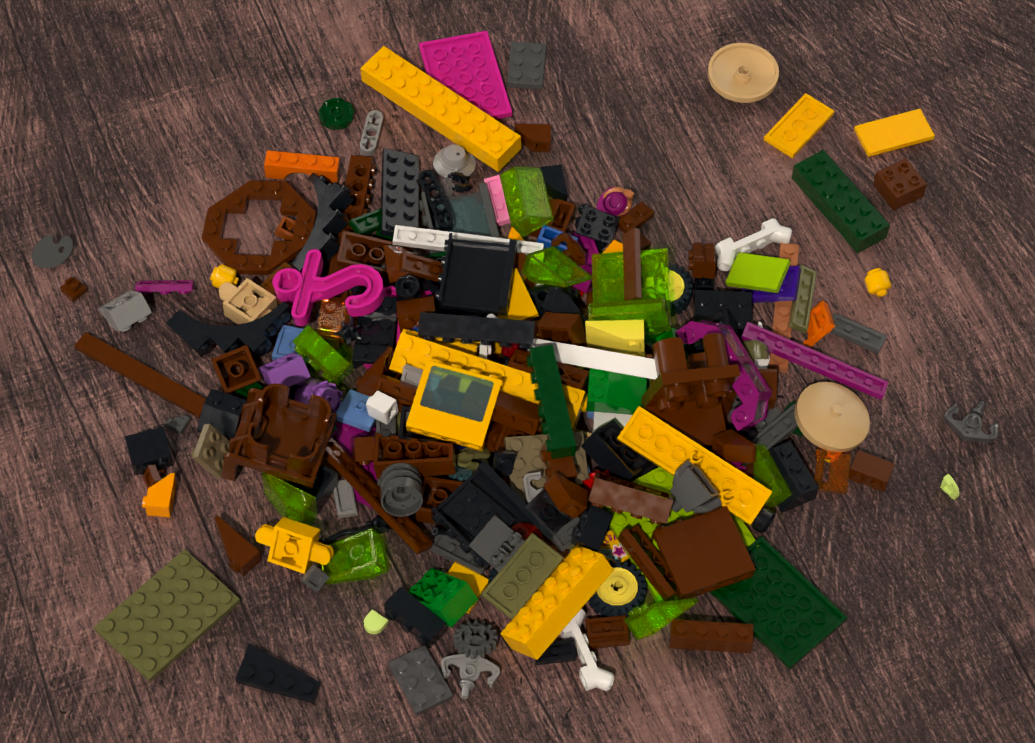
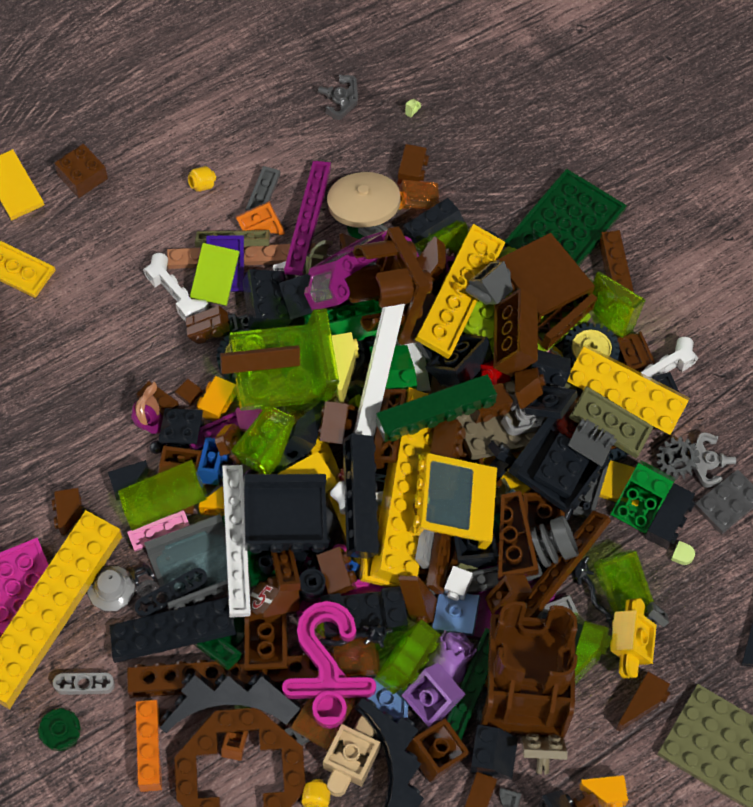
camera: 100 degrees left, 5 degrees up
dark green brick [792,150,890,254] -> none

